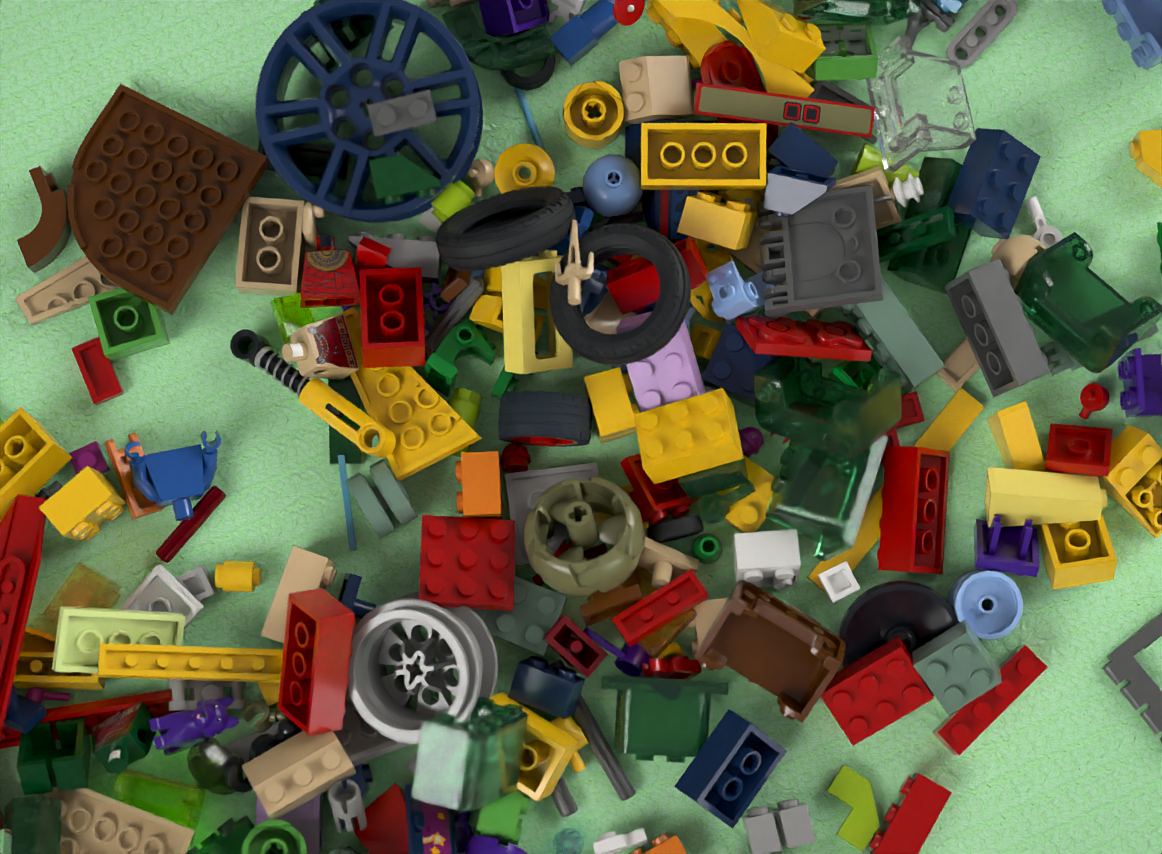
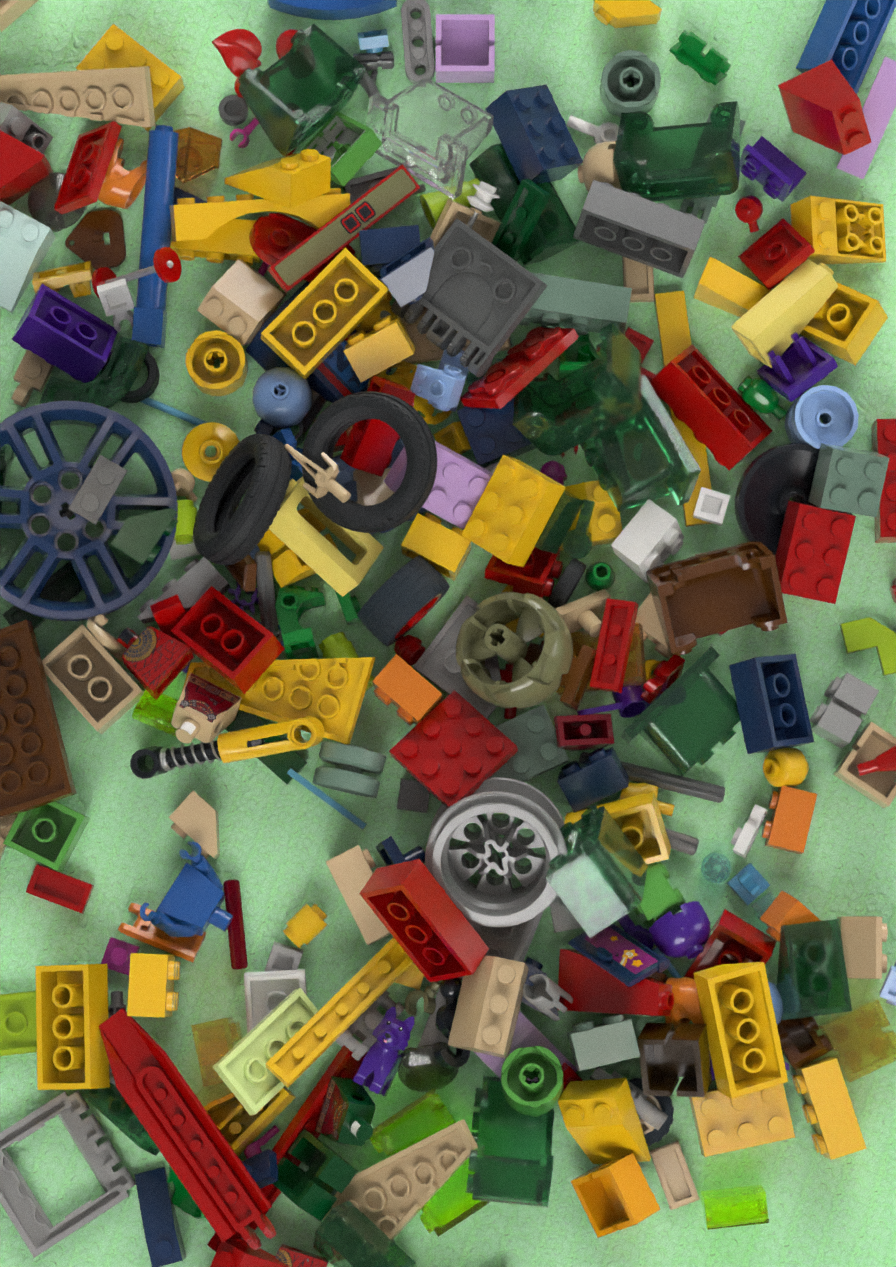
camera: 45 degrees left, 0 degrees up
none -> tan slope [169,791,220,859]
none -> dark grey tile [397,779,430,813]
none -> lavender piece [435,14,495,83]
none -> sand green brick [600,50,661,118]
none -> green plant [737,375,787,421]
none -> yellow head [763,748,809,787]

